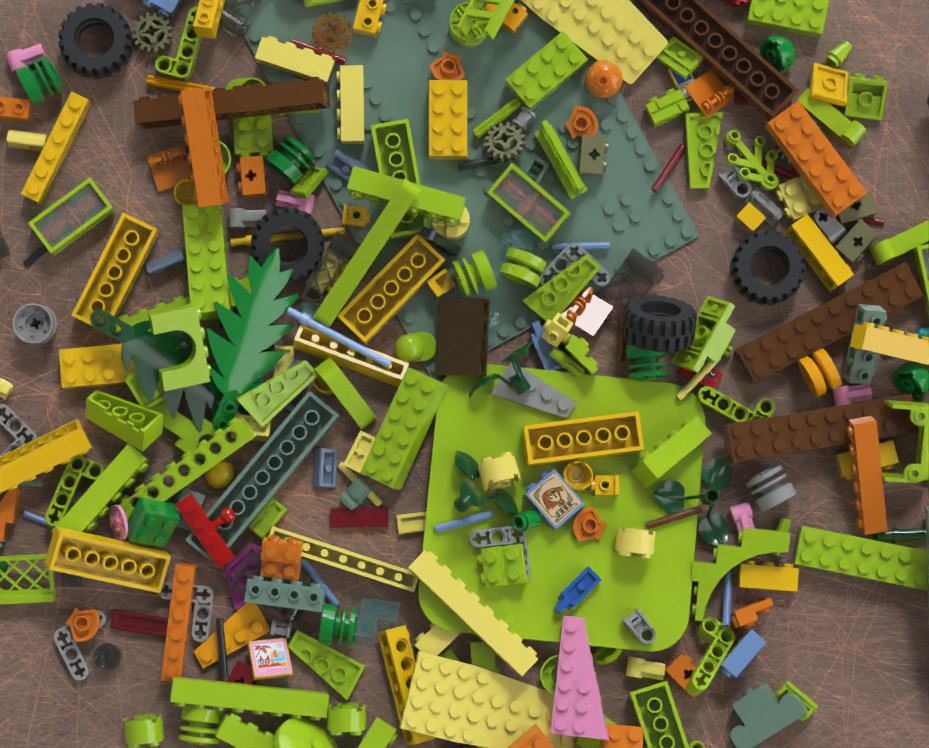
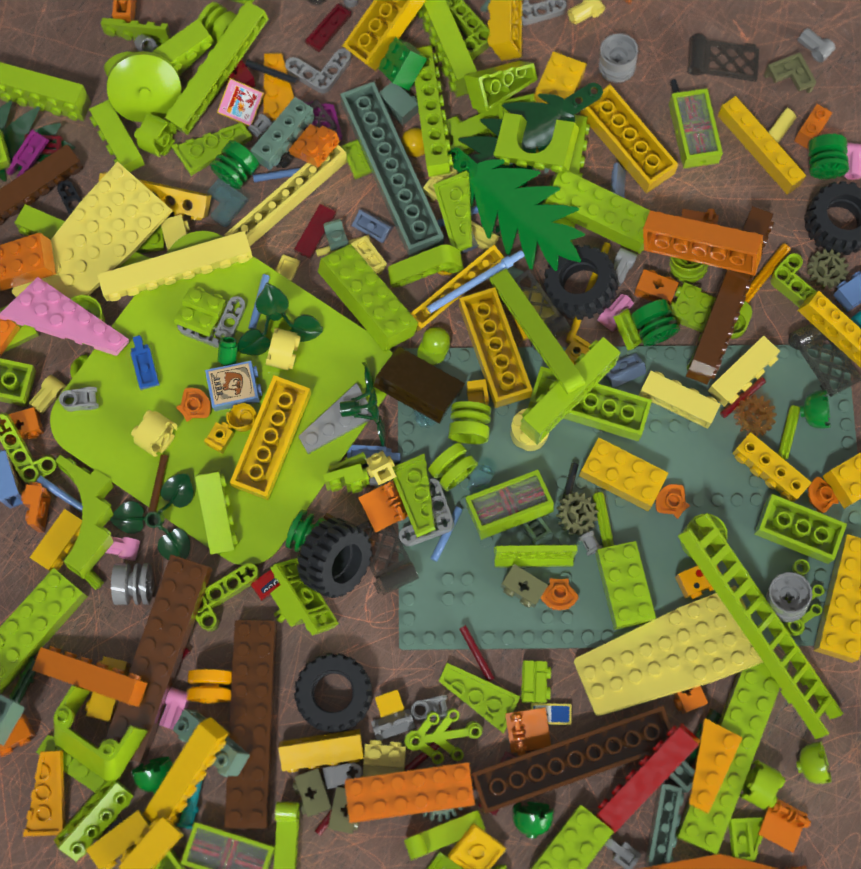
camera: 125 degrees right, 10 degrees down
bright pink wheel [109,504,128,540] -> none
orange brick [161,562,197,682] -> none
red plate [175,493,236,569] -> none
black beam [419,227,461,256] -> none
orange cylinder [585,60,623,99] -> none
lime plate [656,36,703,80] -> none
light yellow bar [676,358,721,401] -> none

